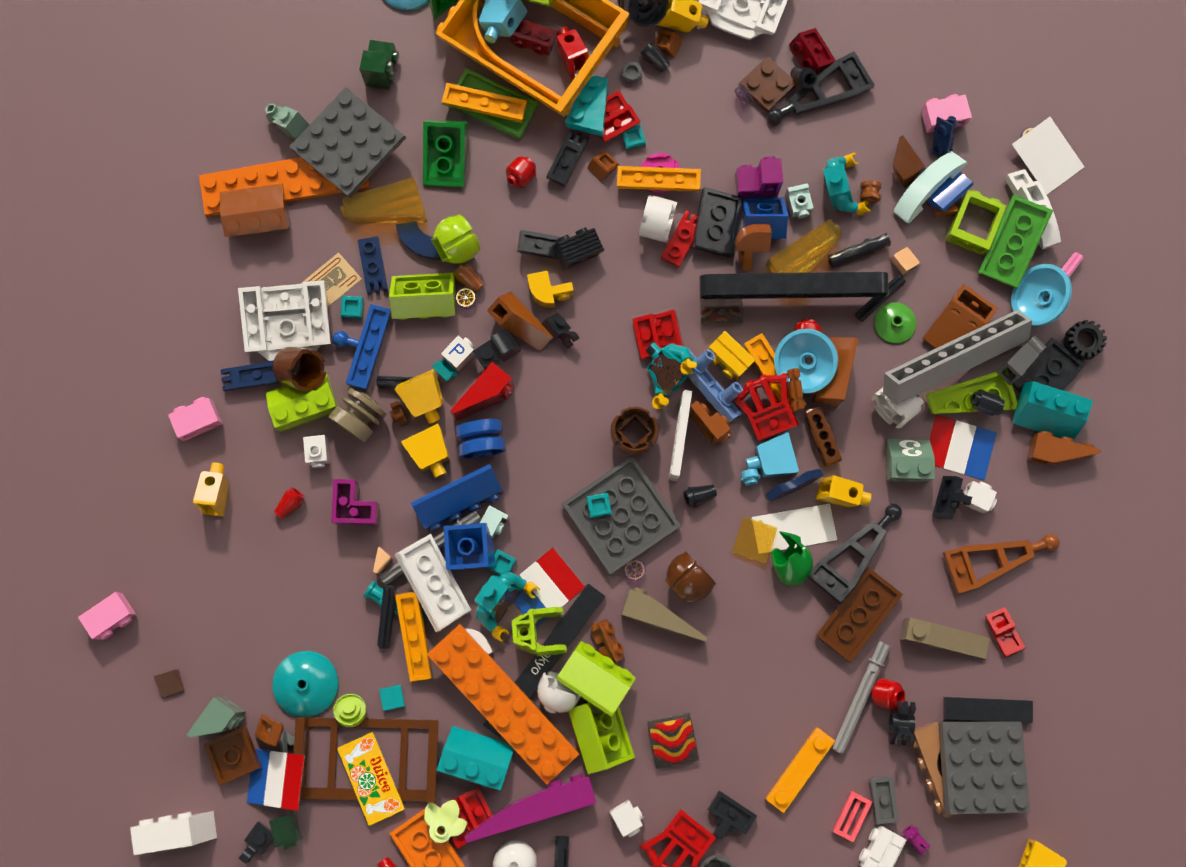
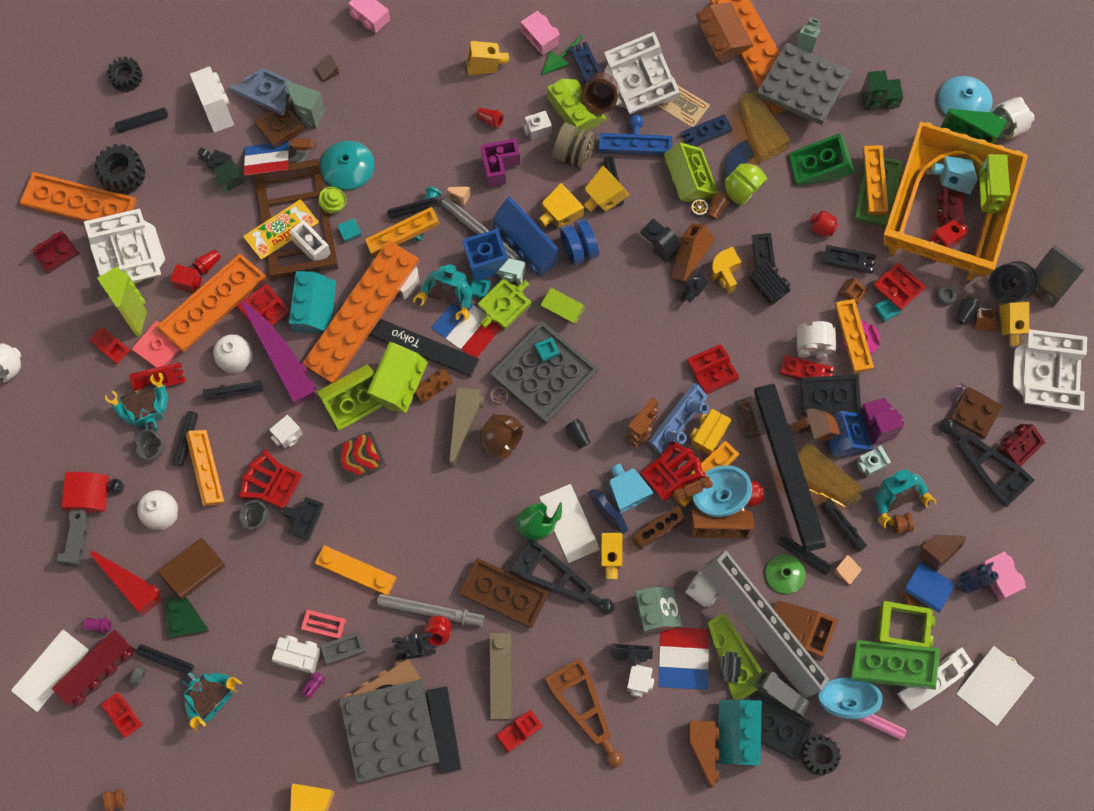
camera: 80 degrees right, 10 degrees down
teal tile [340,296,364,319] -> none
reddish brown plate [390,401,409,427] -> none
white tile [394,534,472,632] -> none
yellowish green plate [424,800,467,843] -> none
teal tile [432,360,459,381] -> none
white brick [441,335,474,372] -> none
red slope [450,362,514,421] -> none
lime piece [512,607,567,656] -> none
white cylinder [538,672,581,713] -> none
teal wing [565,75,609,137] -> none
reddish brown piece [610,406,659,456] -> none
torso [646,342,698,410] -> none
white tile [669,390,692,482] -> none
clear yellow piece [732,517,777,563] -> none
medium azure plate [740,469,761,486] -> none
black cone [790,67,817,89] -> none
light aqua slope [893,151,967,224] -> none
none -> sand blue wing [229,68,291,116]
none -> white brick [290,220,331,261]
none -> lime plate [478,278,531,330]
none -> lime hinge [541,288,585,324]
none -> green piece [542,35,583,75]

